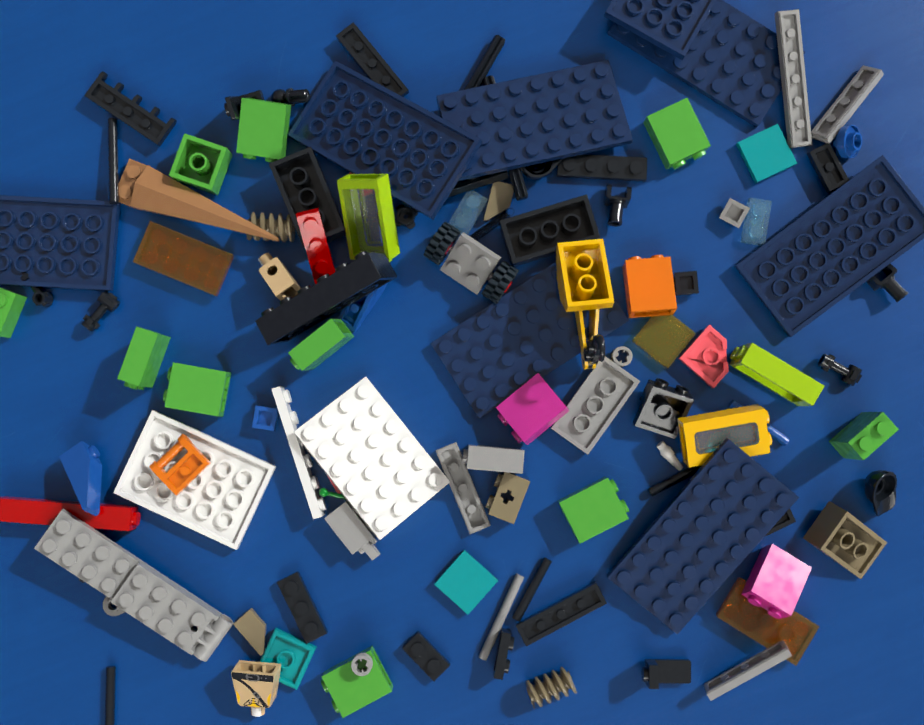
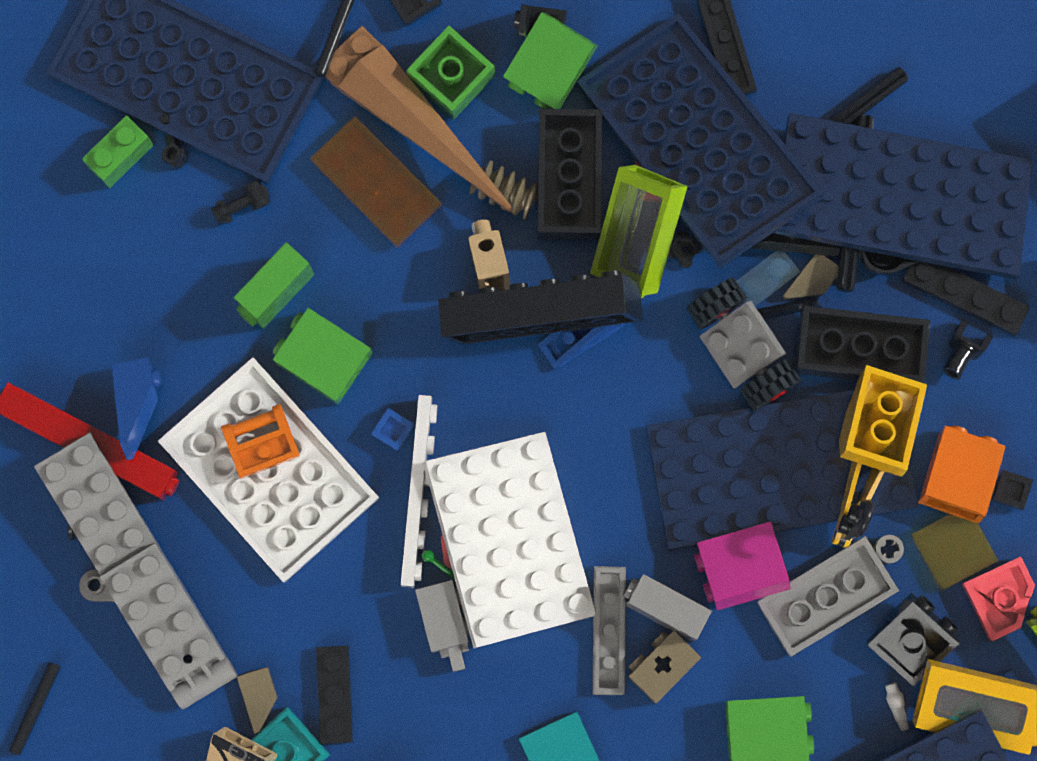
camera: 20 degrees right, 5 degrees down
black axle [271,88,311,106] -> none
bright green brick [288,318,355,371] -> none
red plate [296,208,335,284] -> none
black bar [648,465,702,496] -> none

